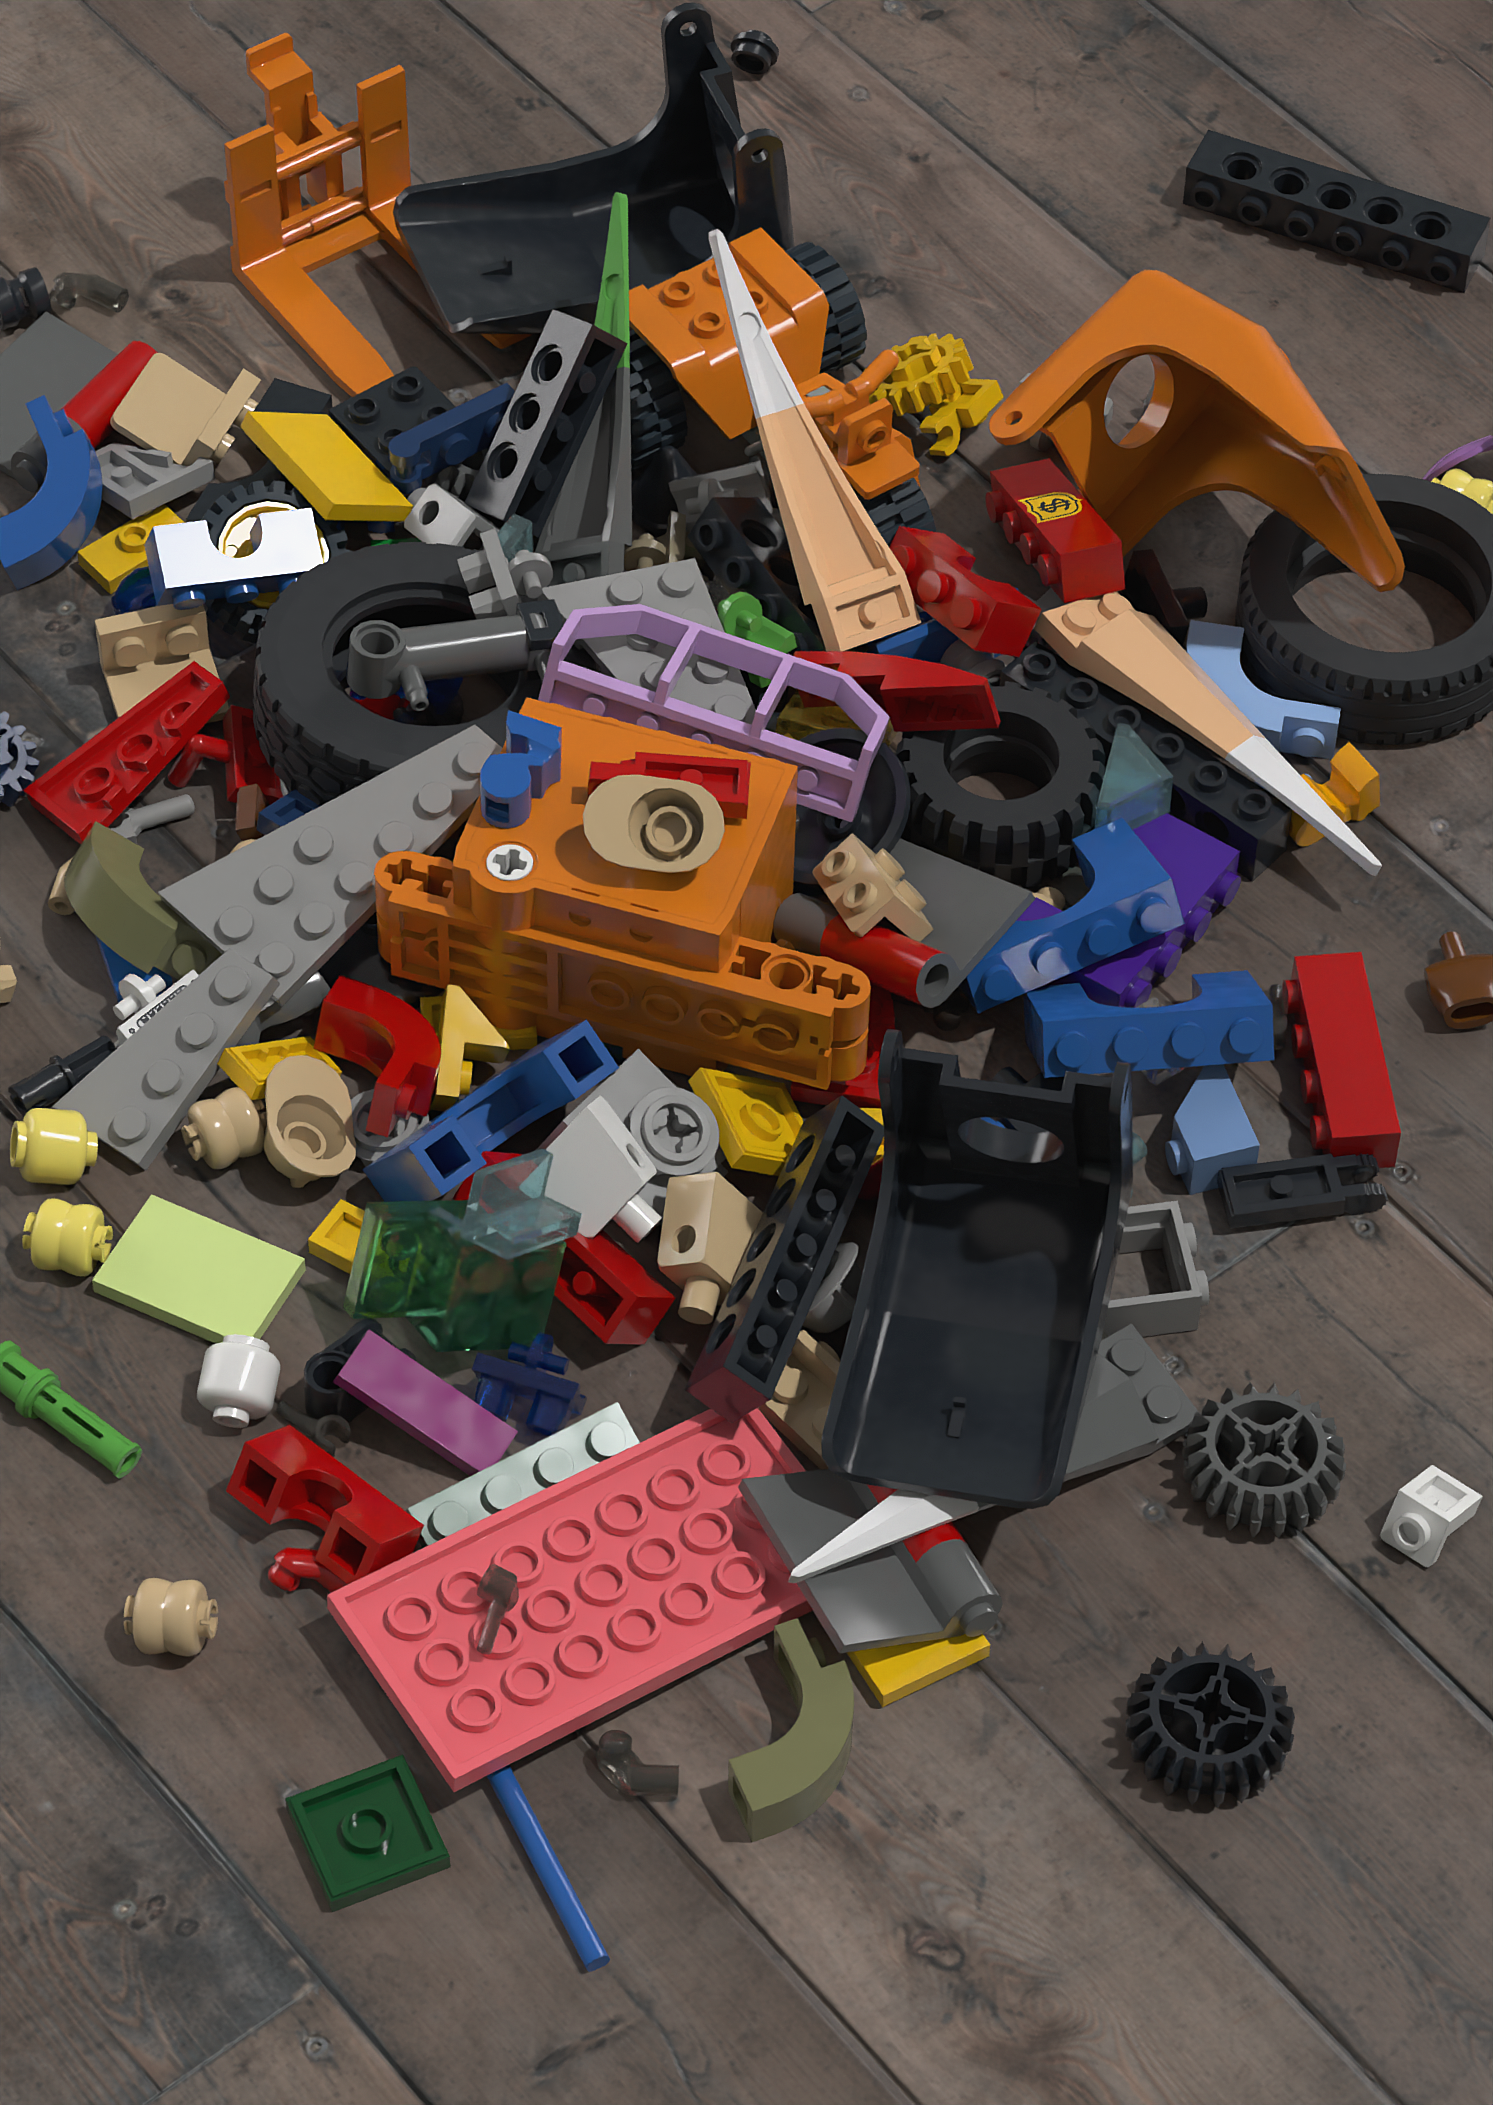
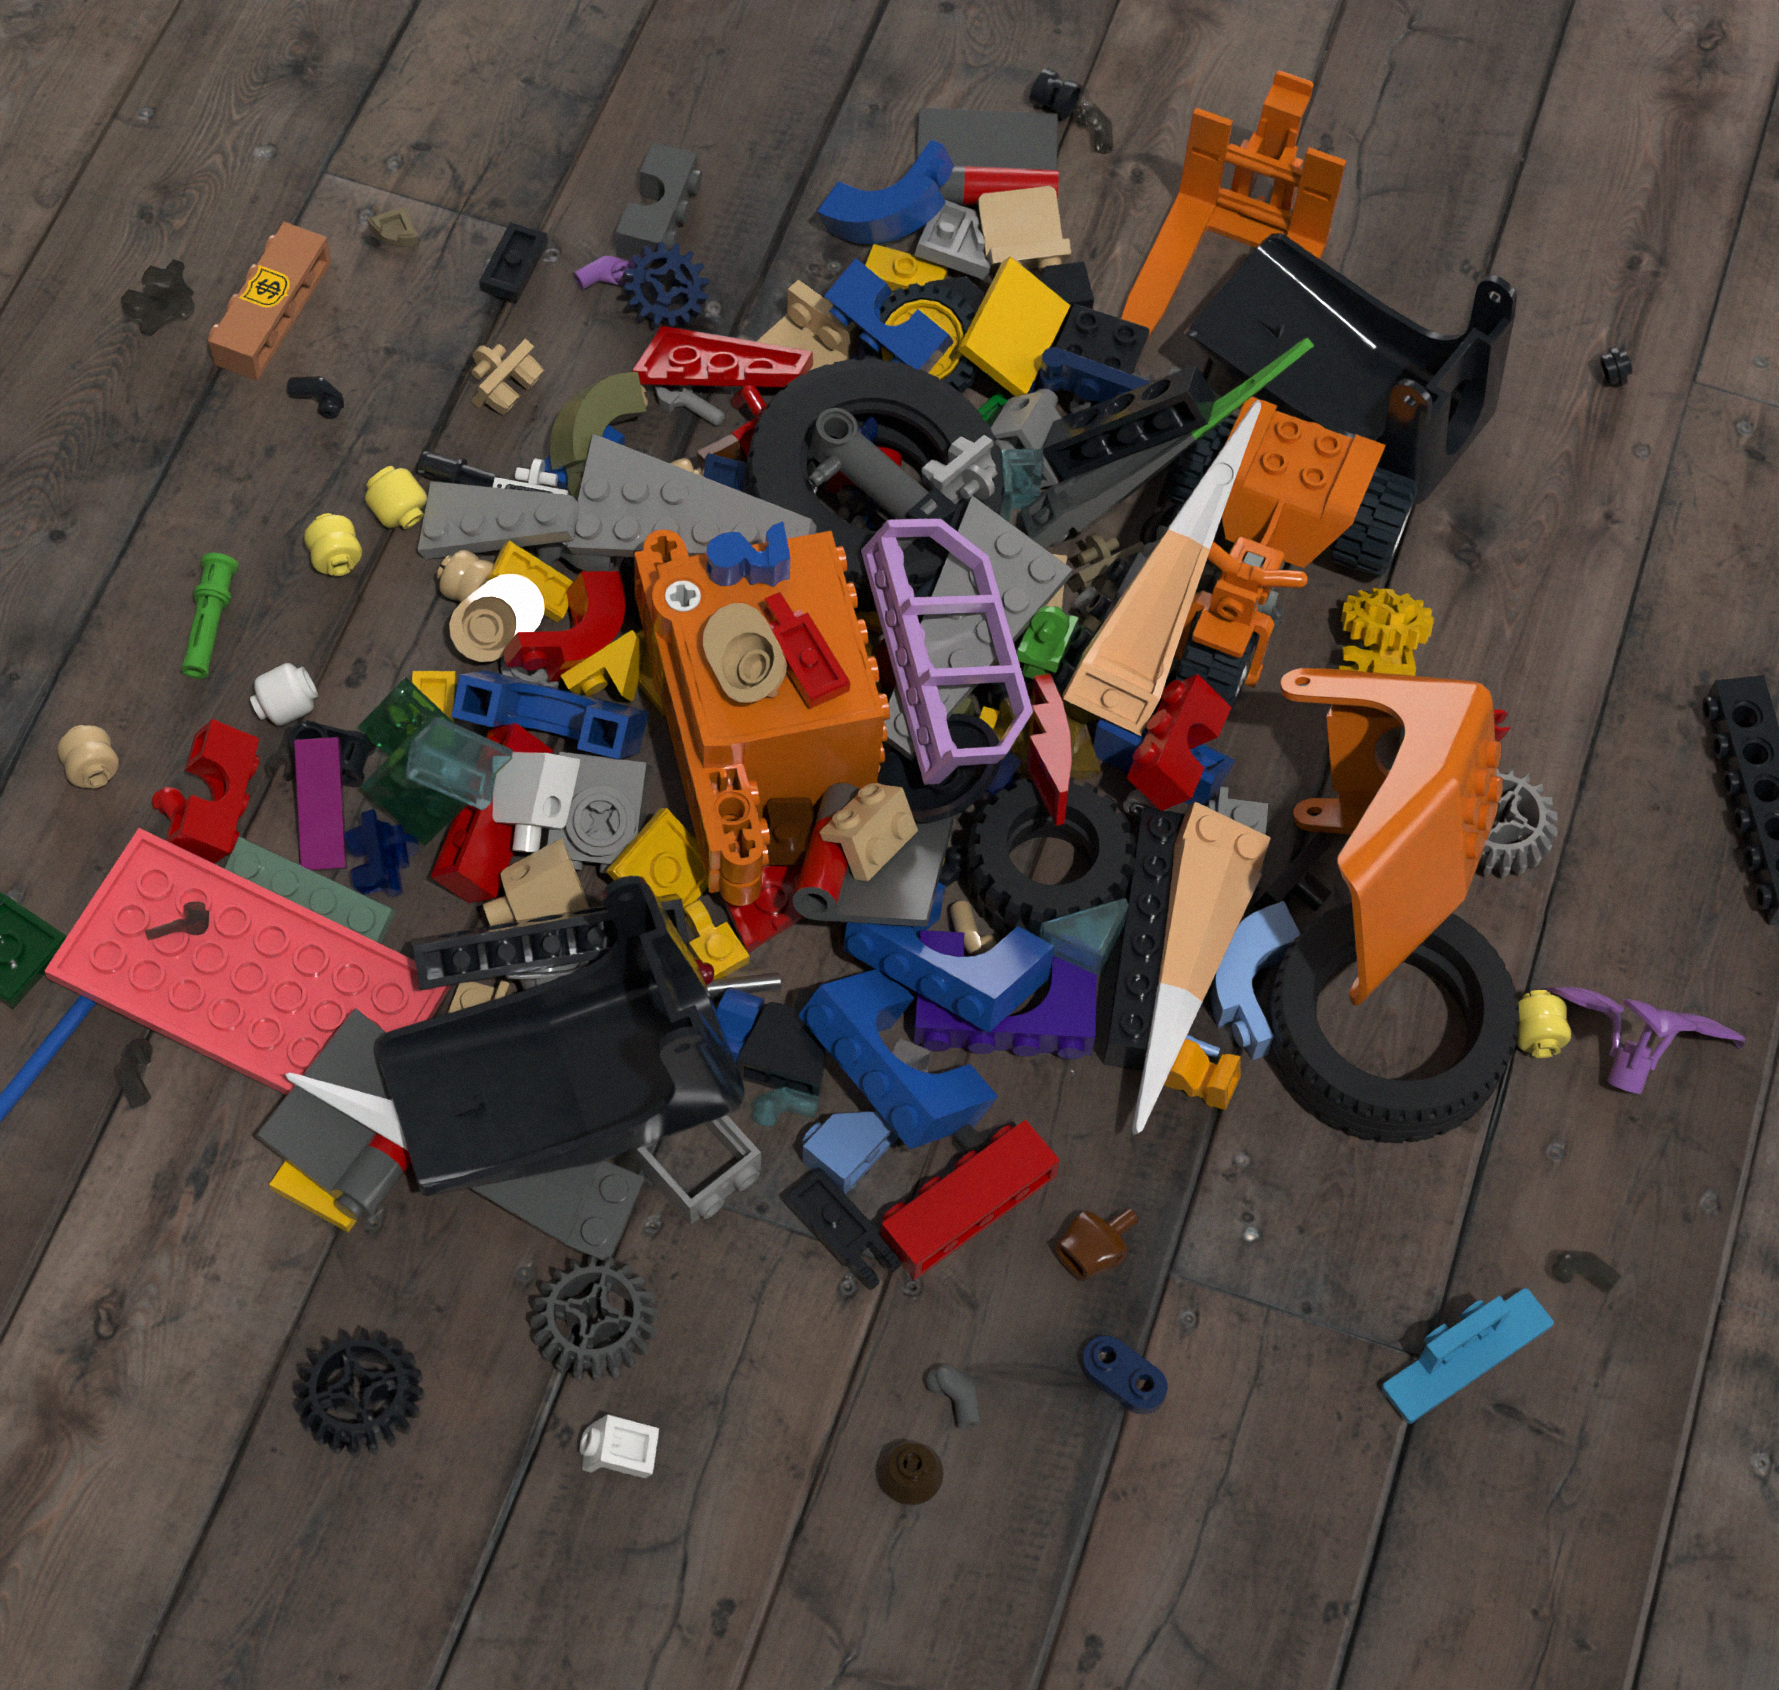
camera: 55 degrees right, 10 degrees up
yellowish green tile [92,1194,306,1343] -> none
olive arch [728,1618,854,1842] -> none
red brick [985,458,1125,603] -> none

